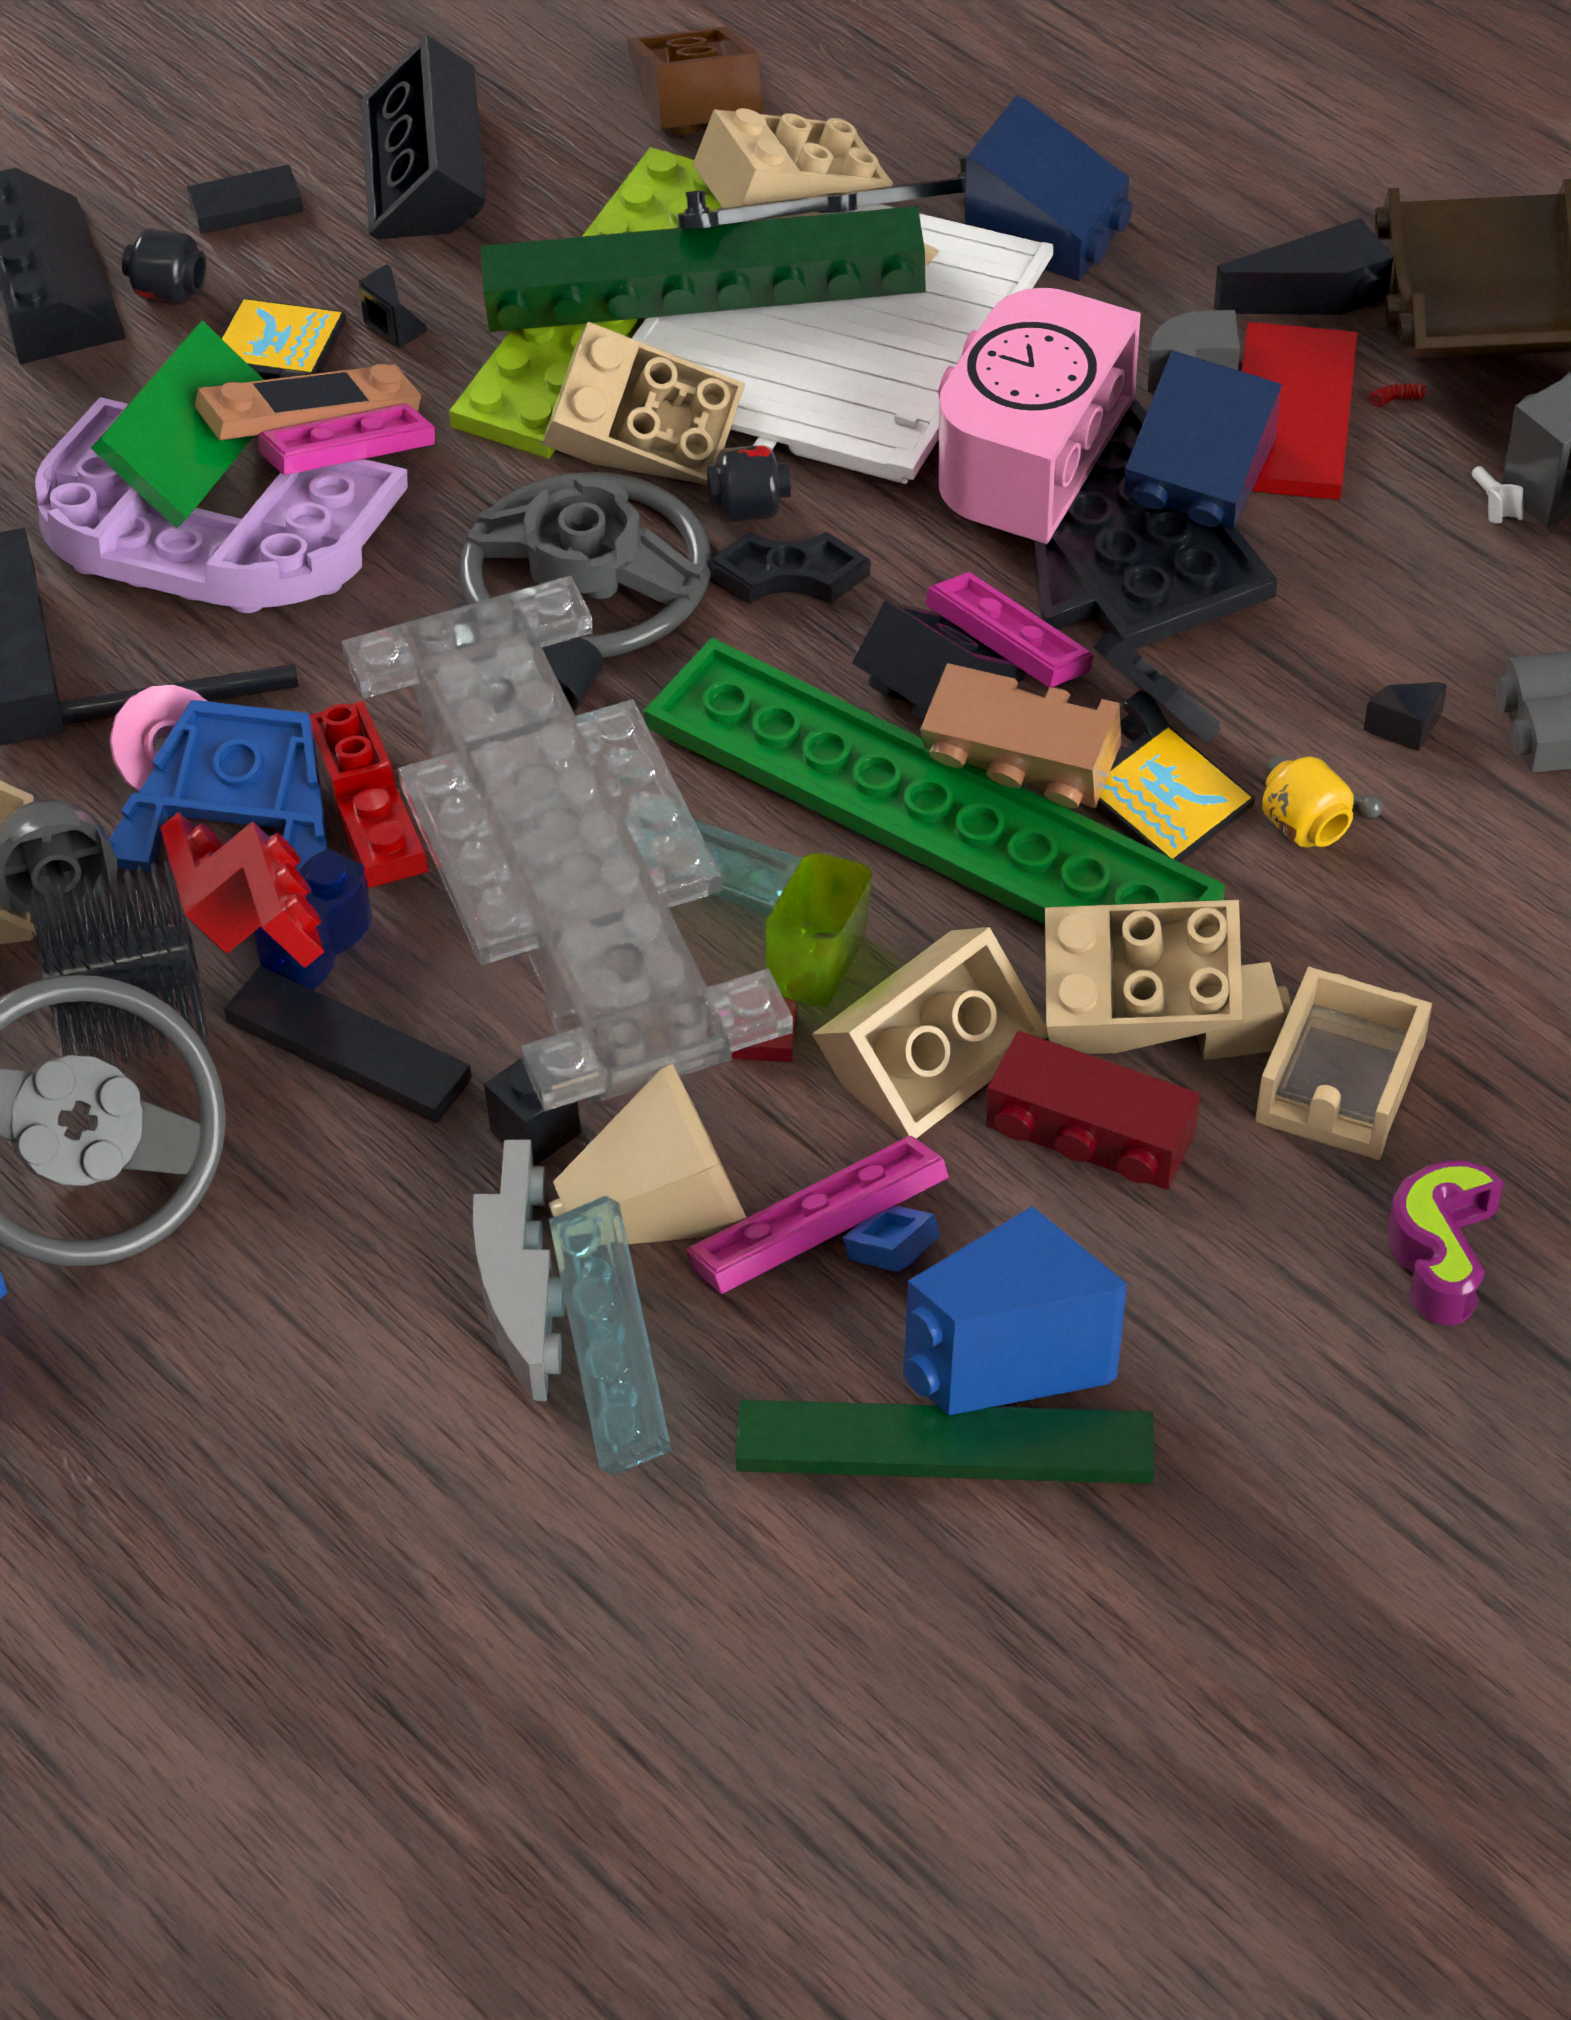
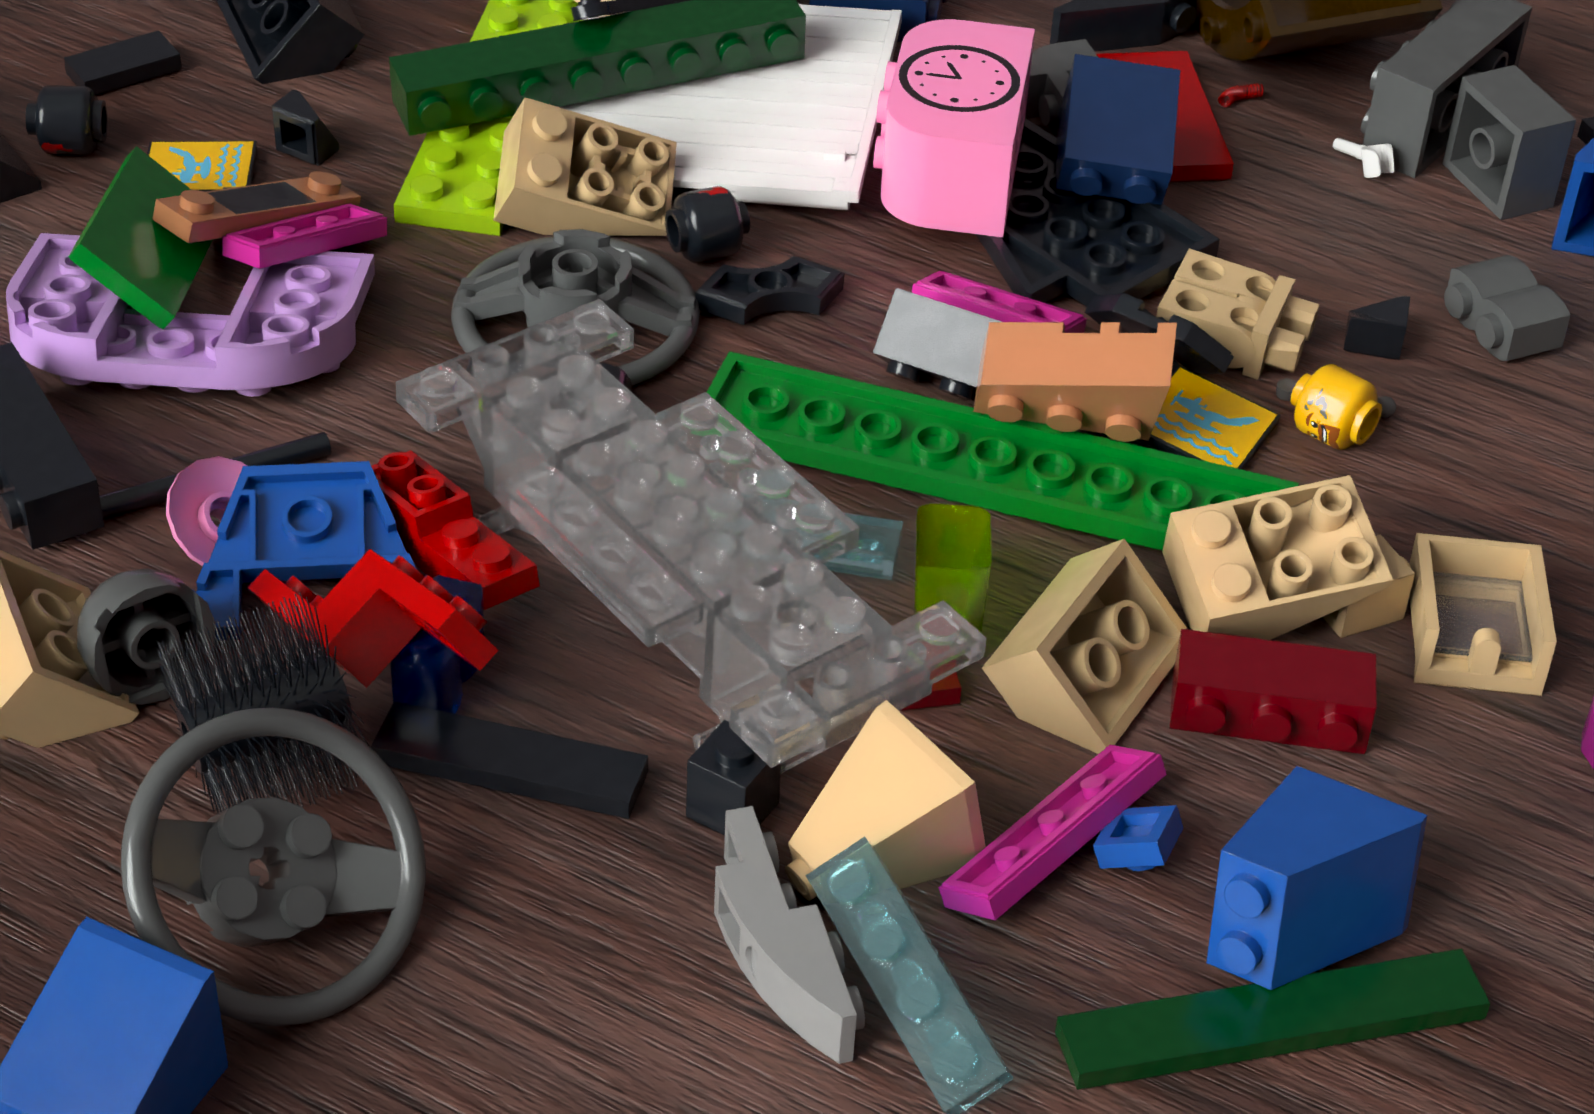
camera: 20 degrees left, 10 degrees down
none -> tan hips [1156,248,1320,380]

